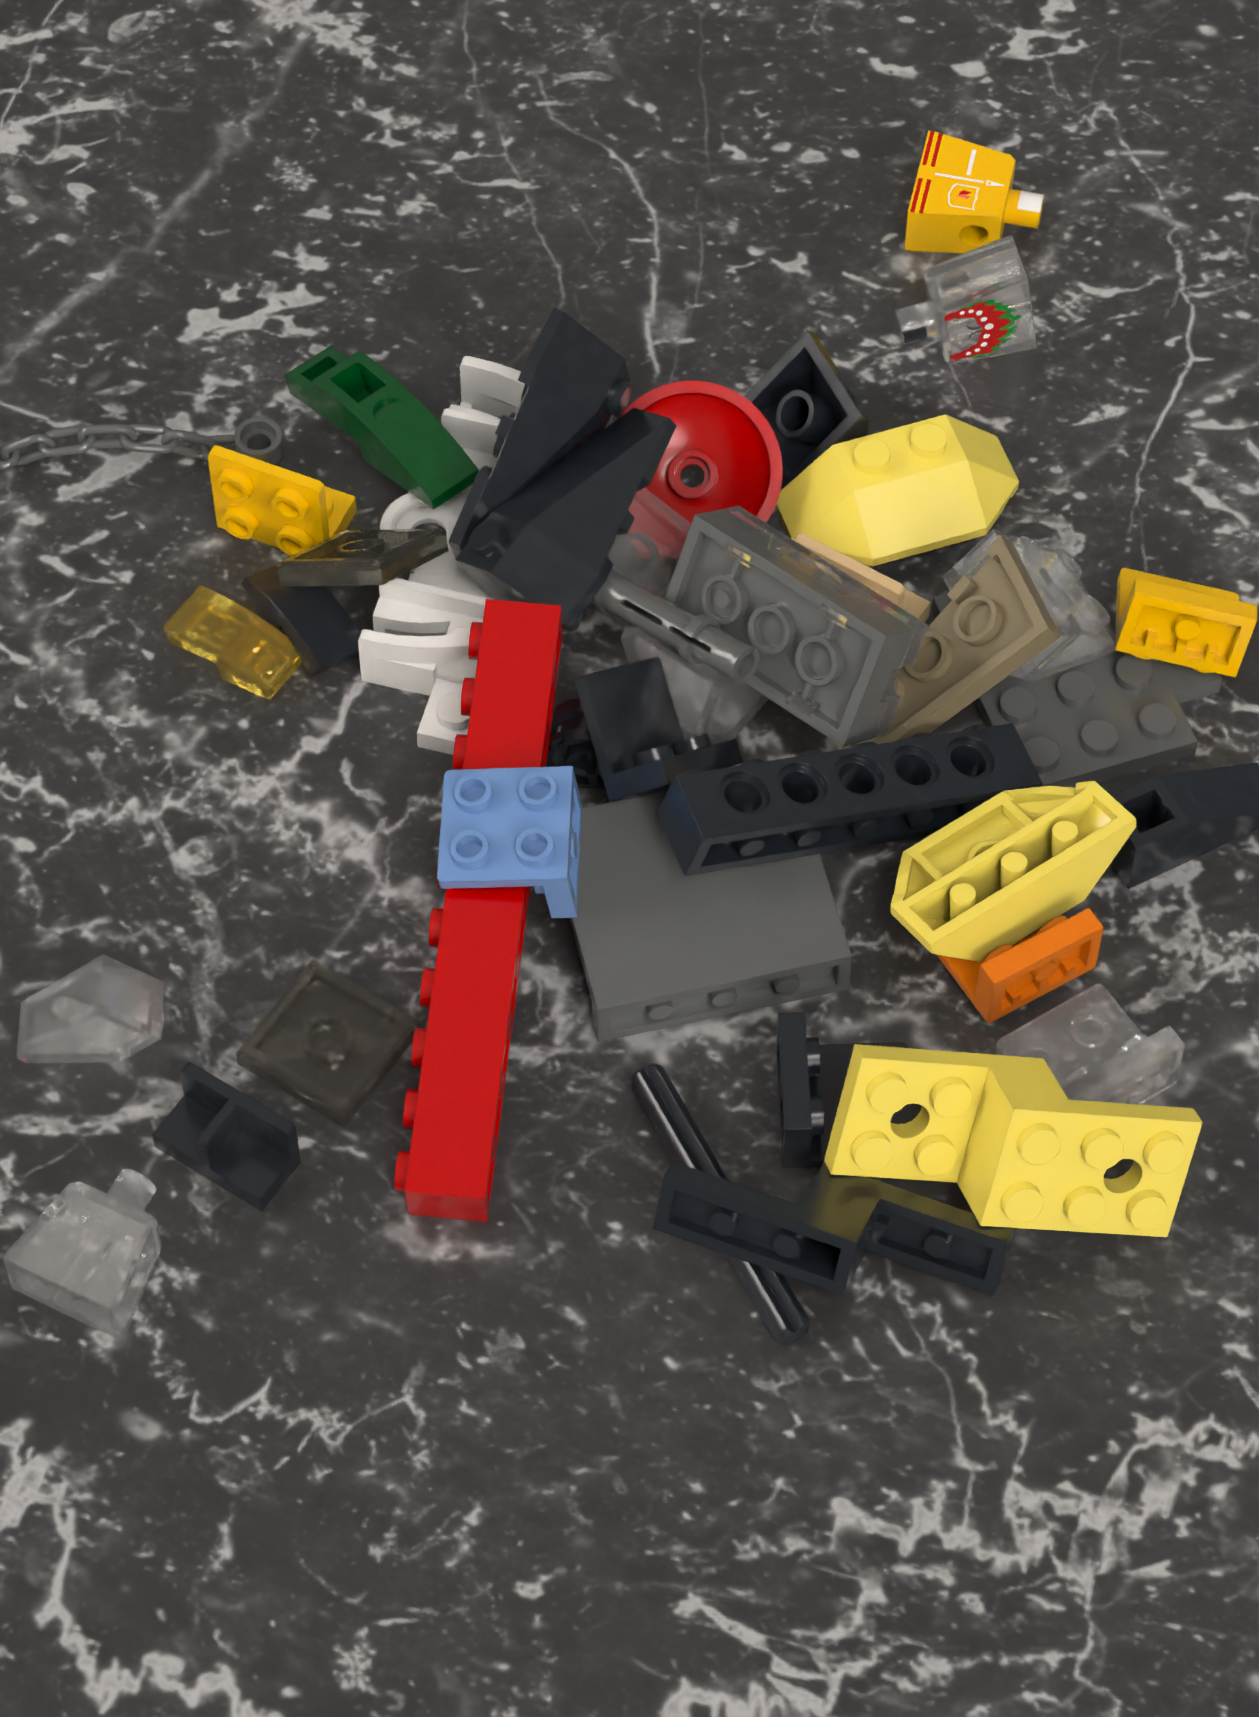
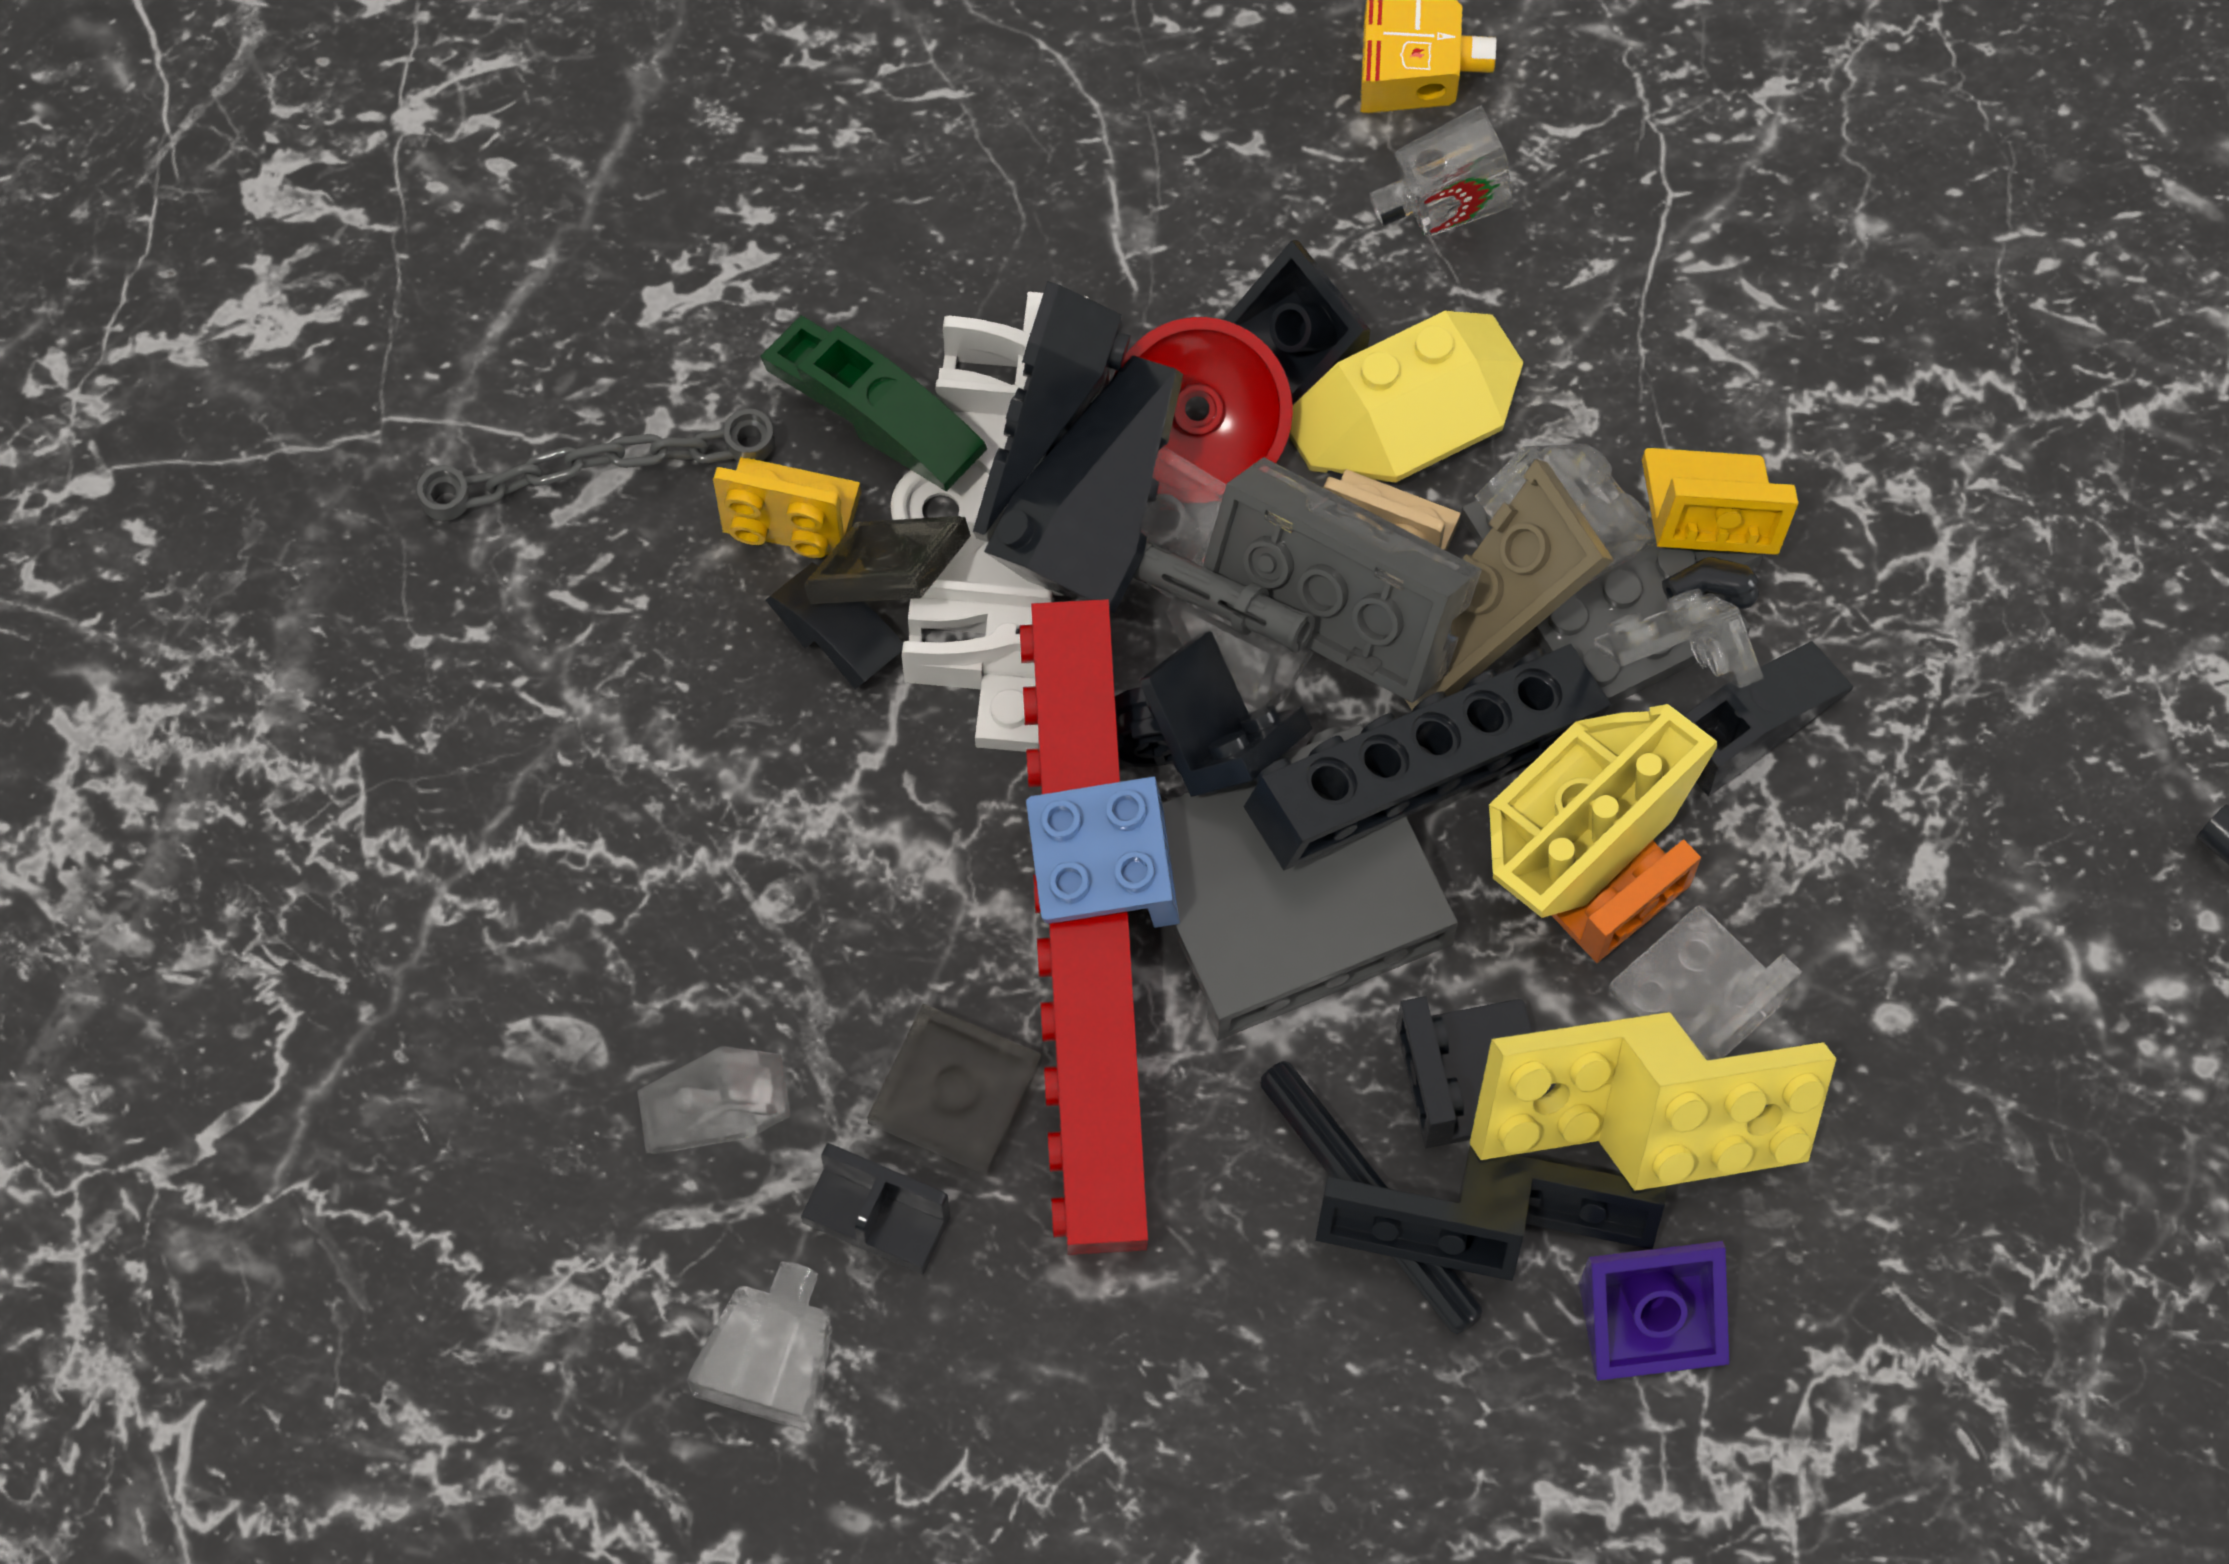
camera: 10 degrees left, 10 degrees up
clear yellow slope [163,585,303,700] -> none
none -> dark purple slope [1579,1241,1729,1381]
none -> clear bracket [1594,589,1764,688]
none -> black arm [1662,557,1759,610]

